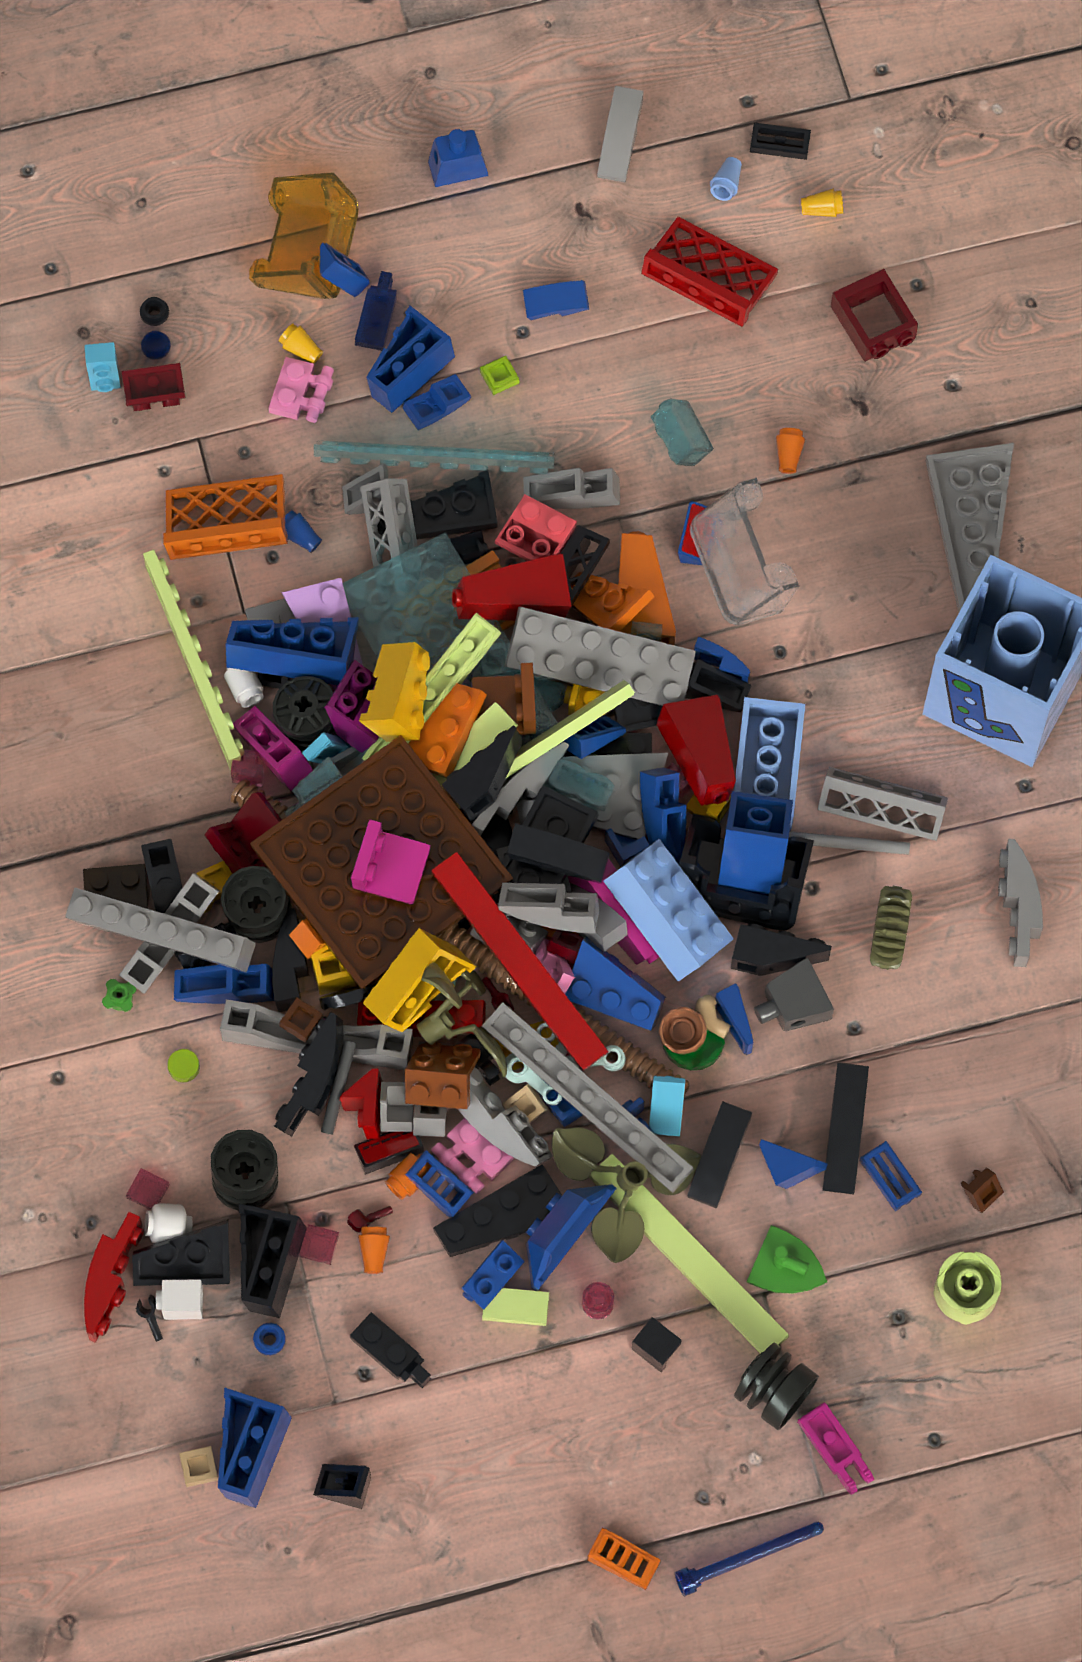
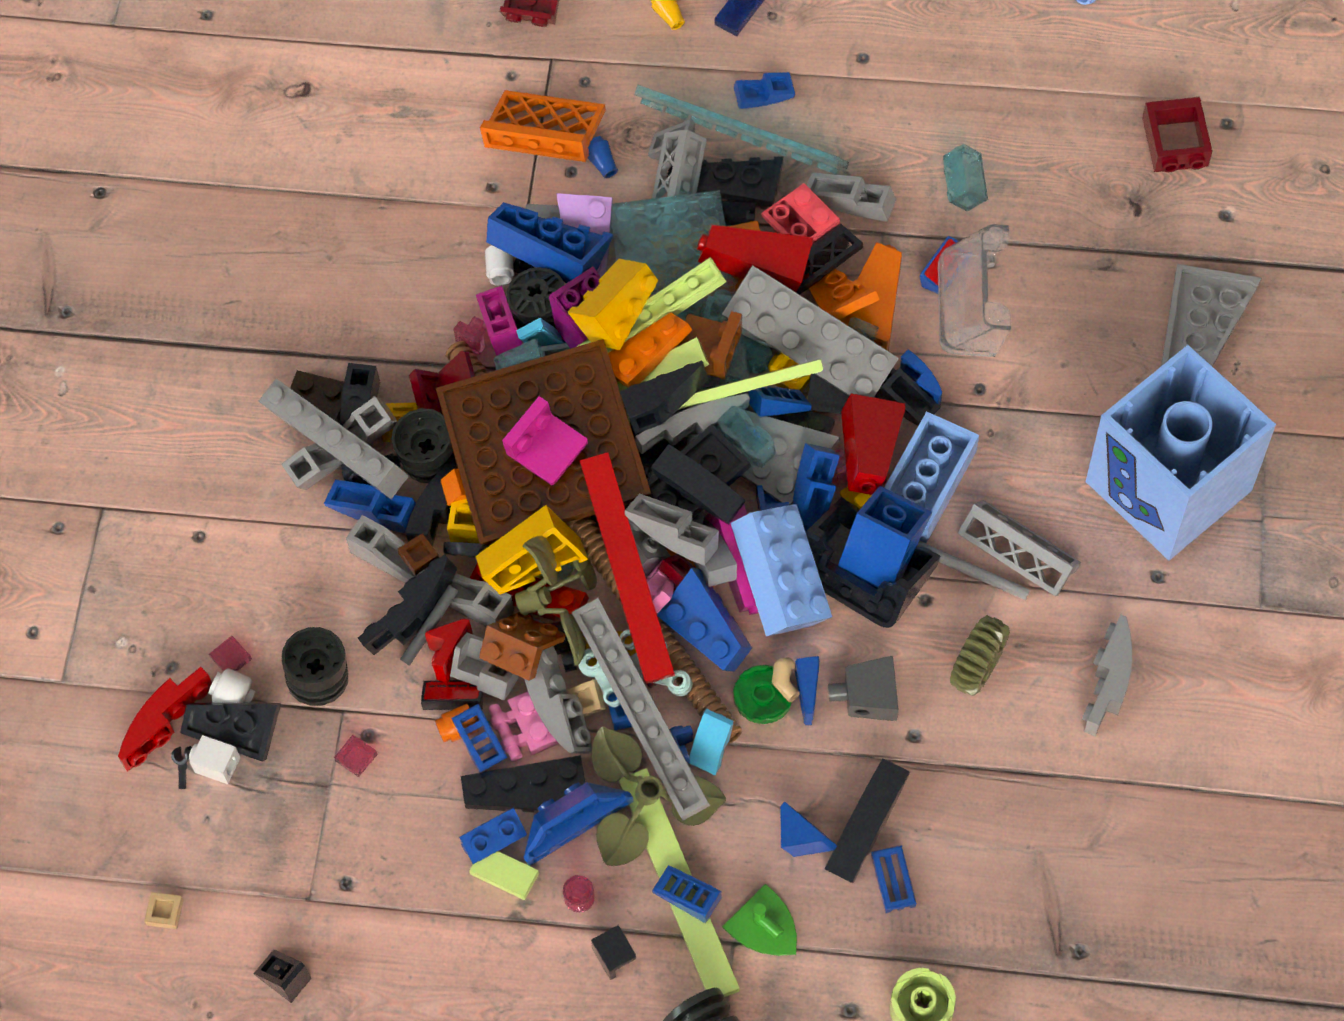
camera: 25 degrees right, 5 degrees down
bright green plate [102,979,137,1012] -> none
yellowish green plate [143,550,245,772] -> none
lime tile [167,1049,200,1082] -> none
blue wedge [218,1388,292,1508] -> none
black wedge [239,1203,307,1318] -> none
blue plate [253,1323,286,1356] -> none
bright pink plate [269,357,334,423] -> none
dark red hand [347,1206,393,1233] -> none
black hinge [350,1312,431,1388] -> none
orange cone [358,1227,390,1274] -> none
blue wedge [366,305,455,413] -> none
lime tile [480,355,520,395] -> none
dark red hand [482,977,514,1011] -> none
blue slope [523,280,589,321] -> none
red fence [641,217,779,327] -> none
nougat hair [659,1007,707,1055] -> none
black slope [687,1101,752,1208] -> none
black slope [731,924,832,976] -> none
orange cone [776,428,805,474] -> none
yellow cone [801,188,844,217] -> none
reddish brown tile [961,1167,1004,1213] -> none
none -> blue slope [652,865,722,924]

